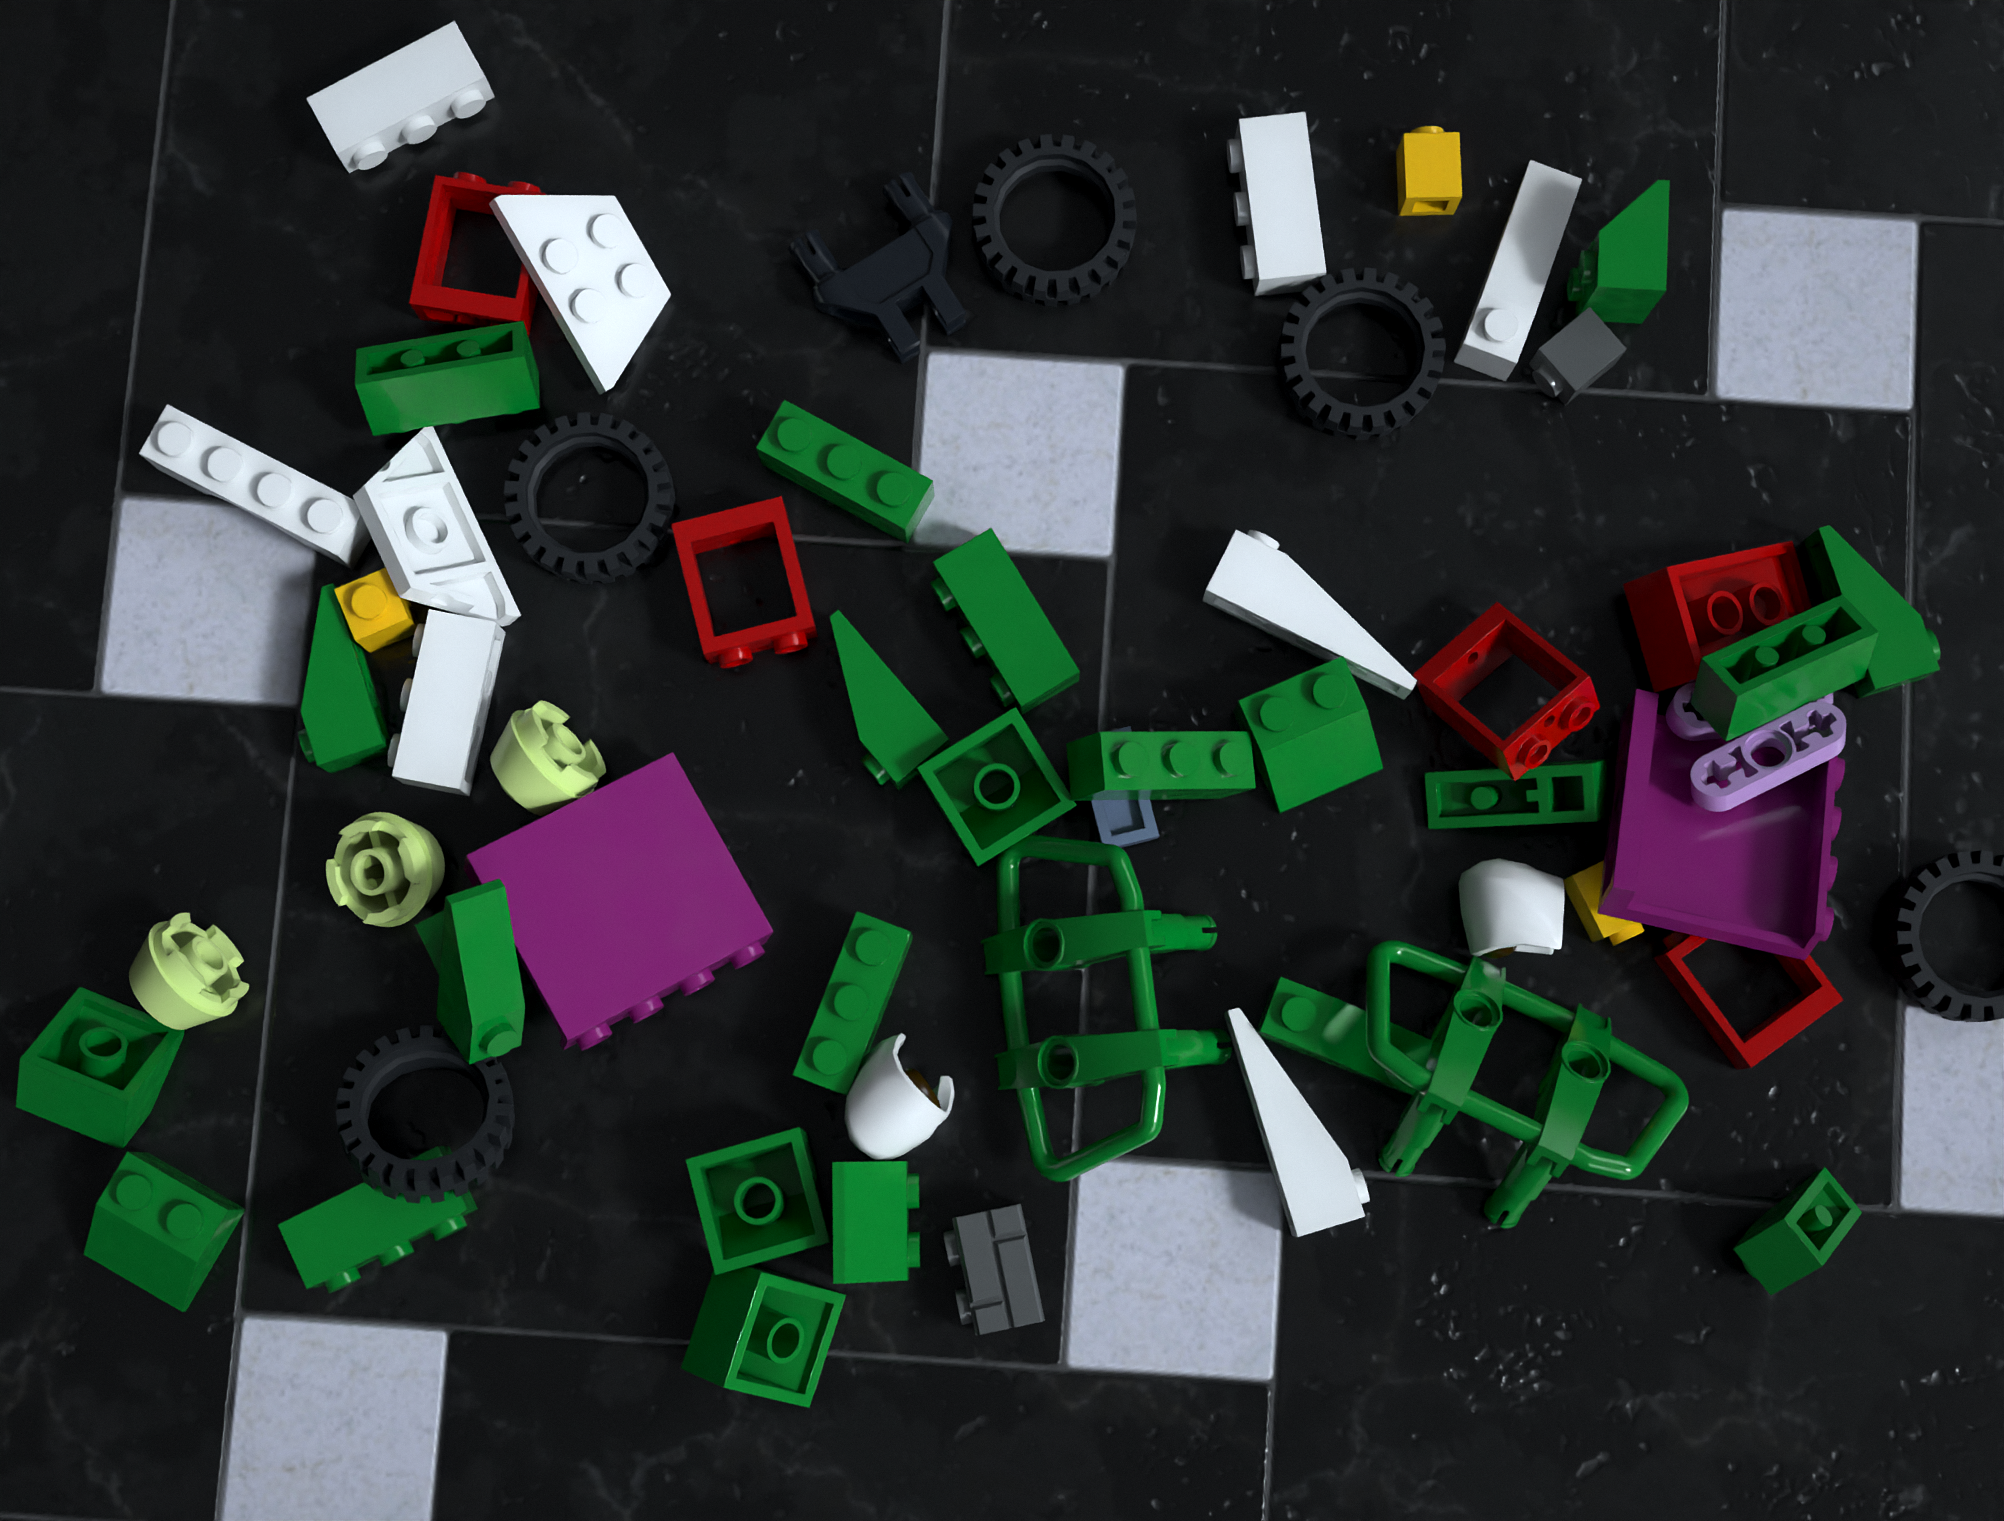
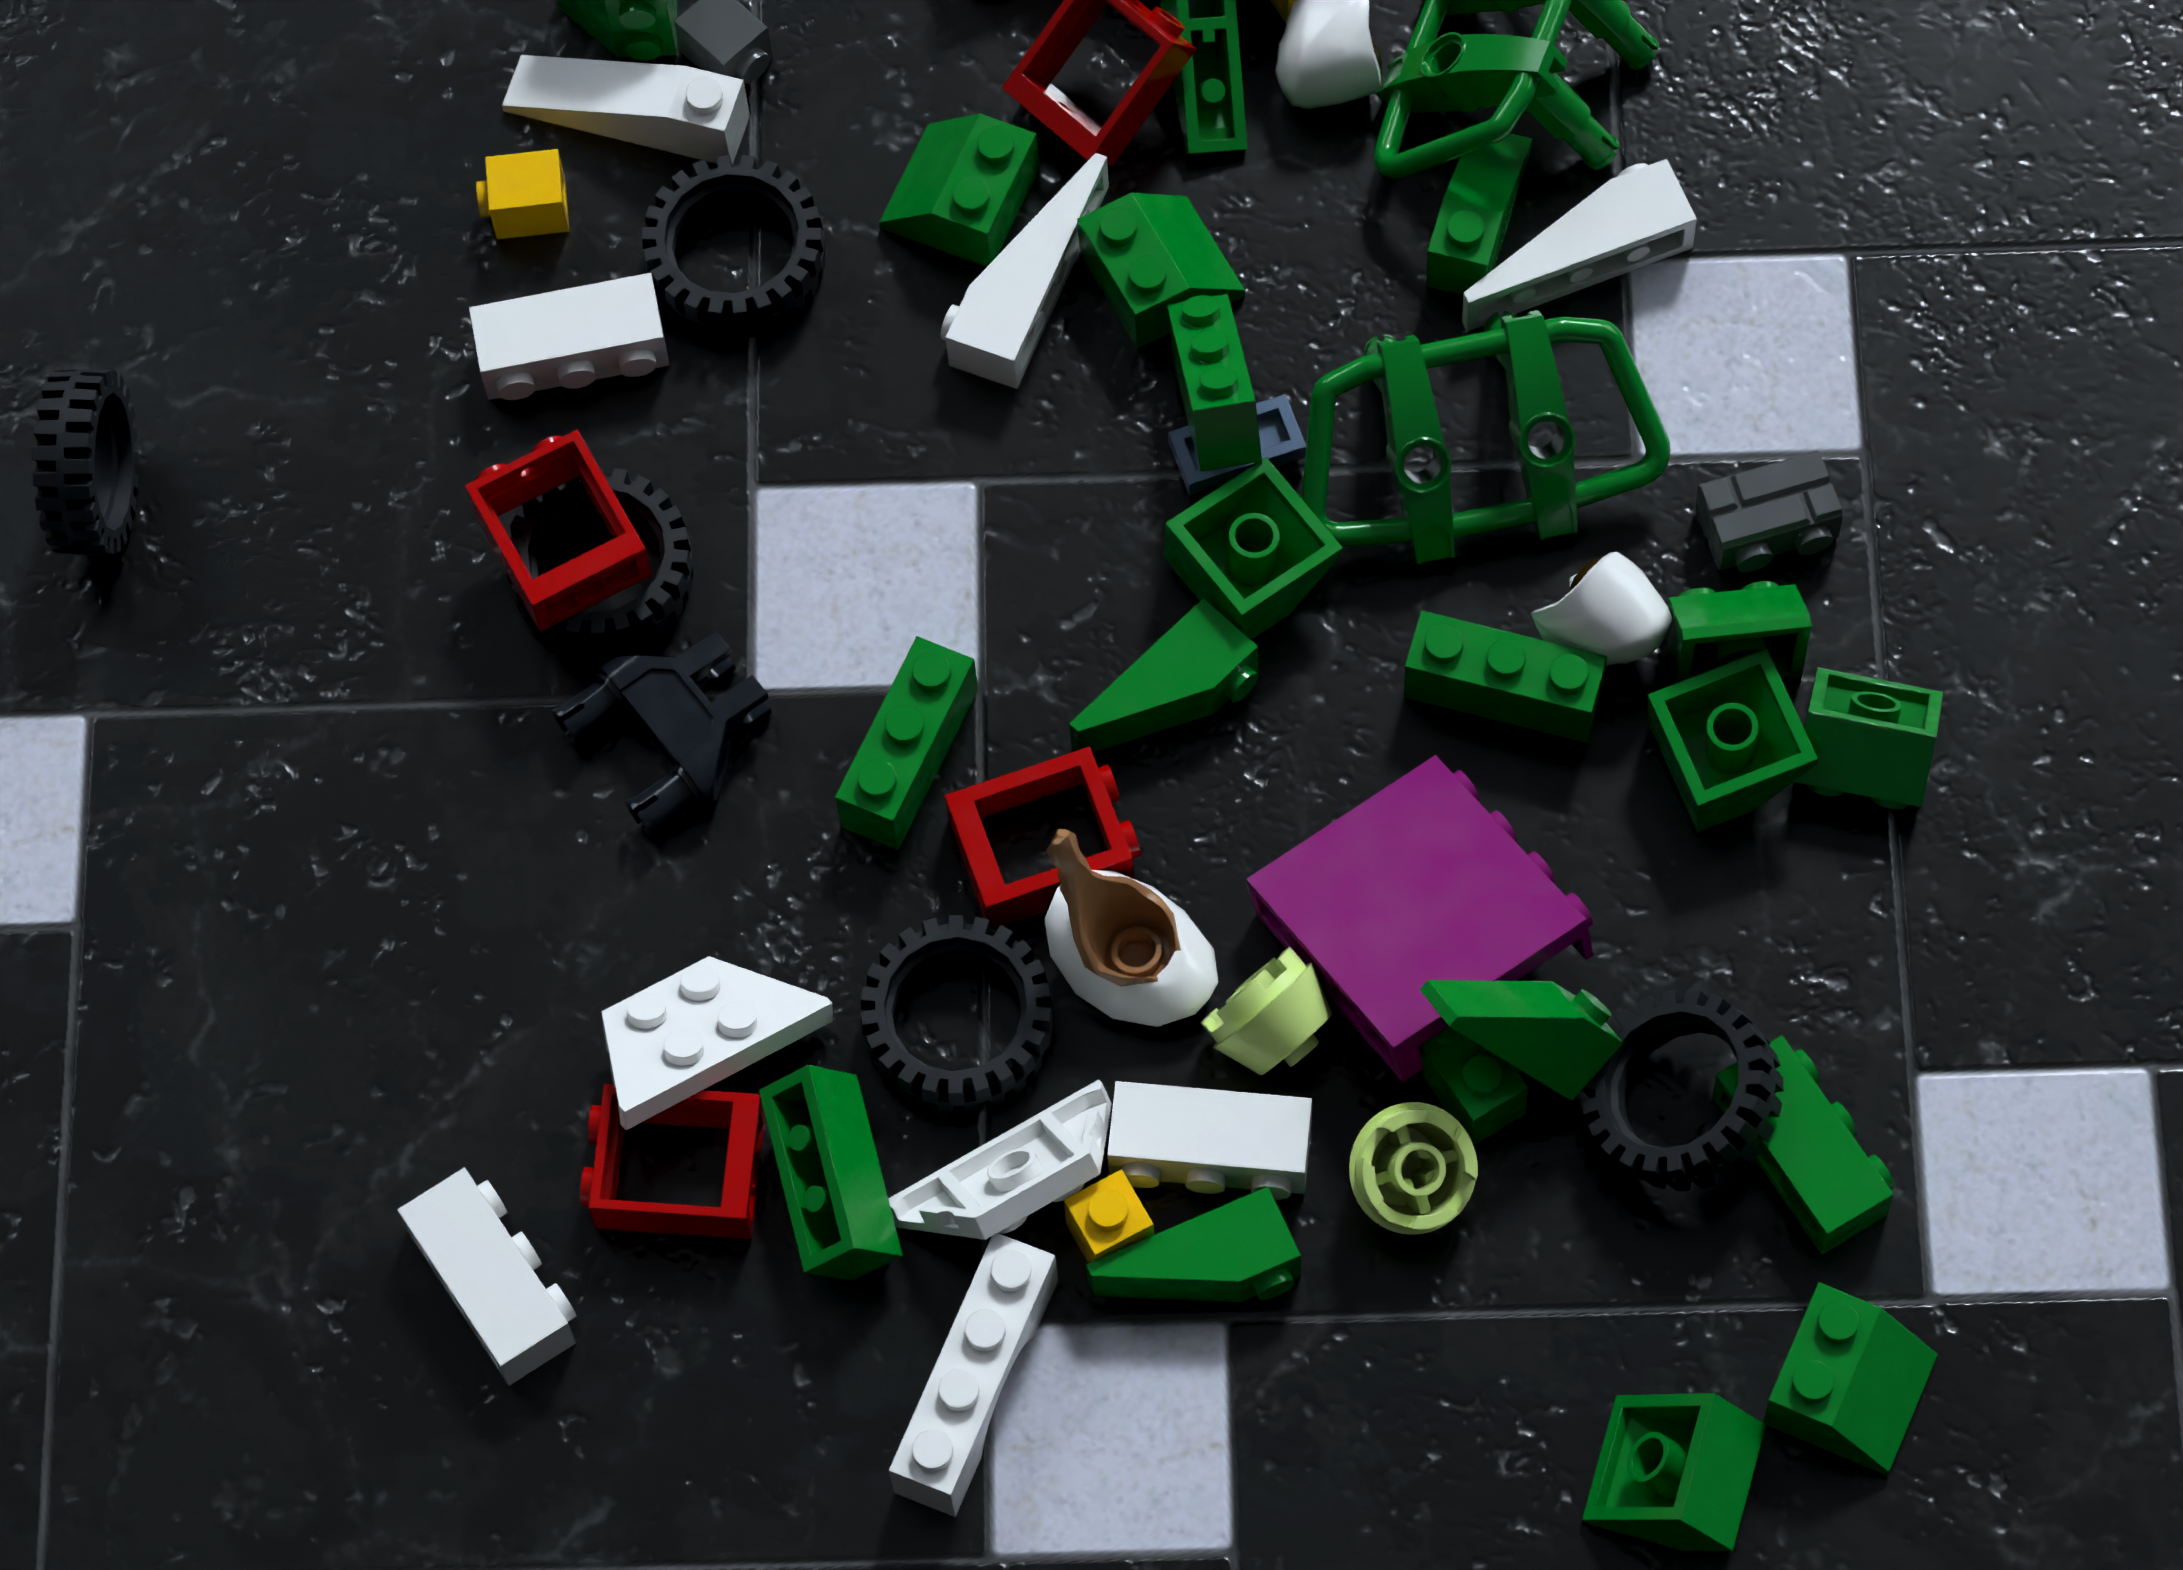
camera: 90 degrees left, 15 degrees down
yellowish green cone [129,913,249,1030] -> none
green brick [930,528,1080,715] -> none
none -> red window [465,429,652,632]
none -> green slope [879,113,1040,267]
none -> hat [1044,829,1218,1027]

